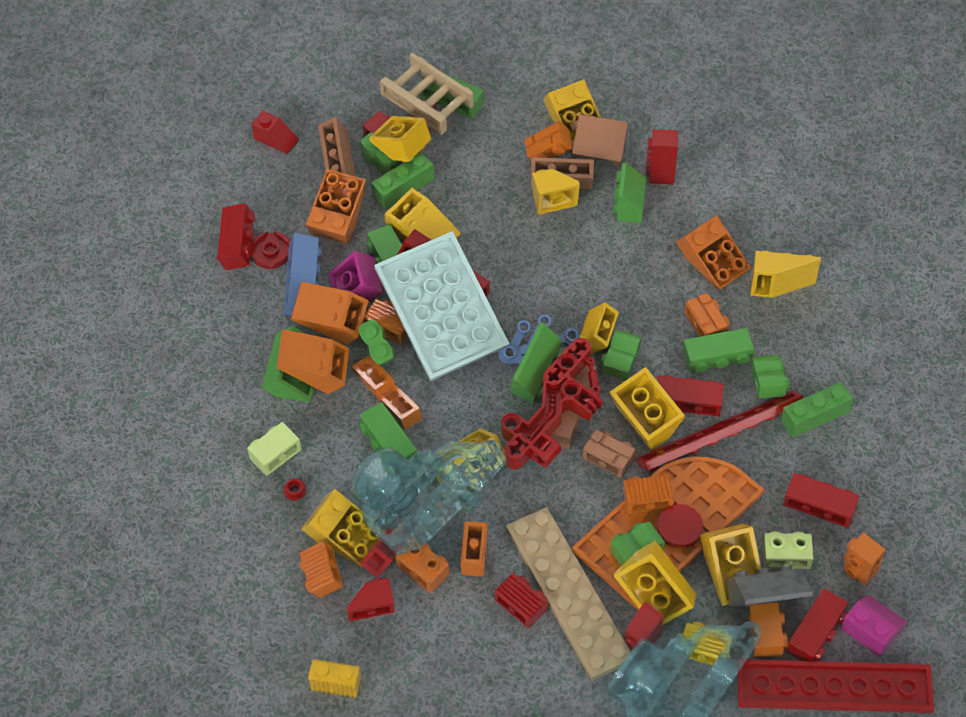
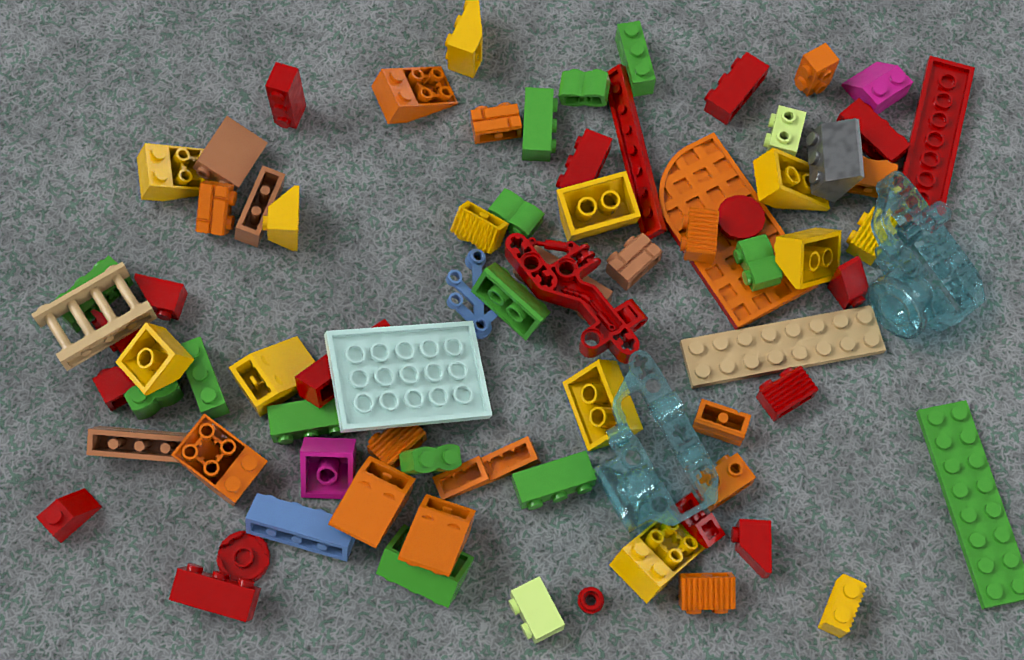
camera: 80 degrees left, 10 degrees up
bright green slope [613,163,646,223] -> none
none -> red slope [134,273,188,321]

